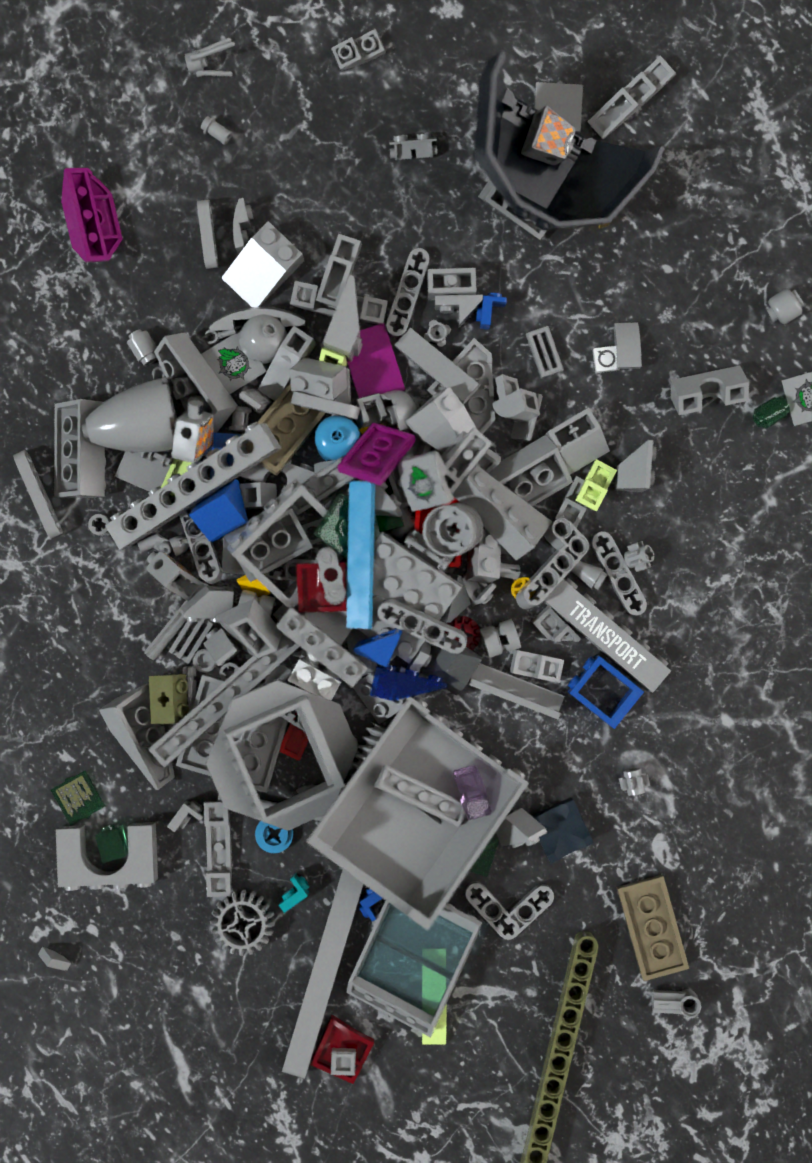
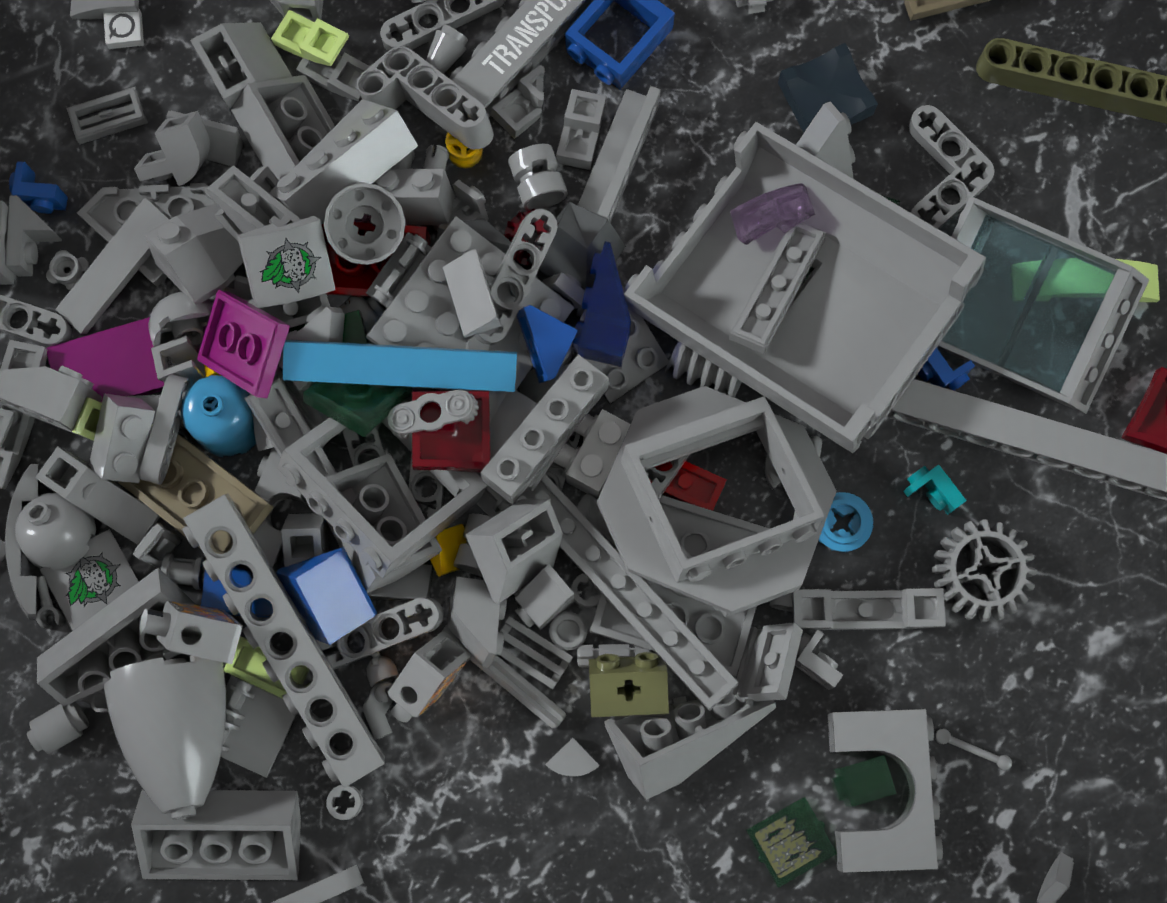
camera: 85 degrees left, 10 degrees down
none -> light grey slope [443,249,501,338]
none -> light grey tile [545,738,600,777]
none -> light grey plate [732,623,803,702]
none -> light grey hinge [935,729,1012,770]

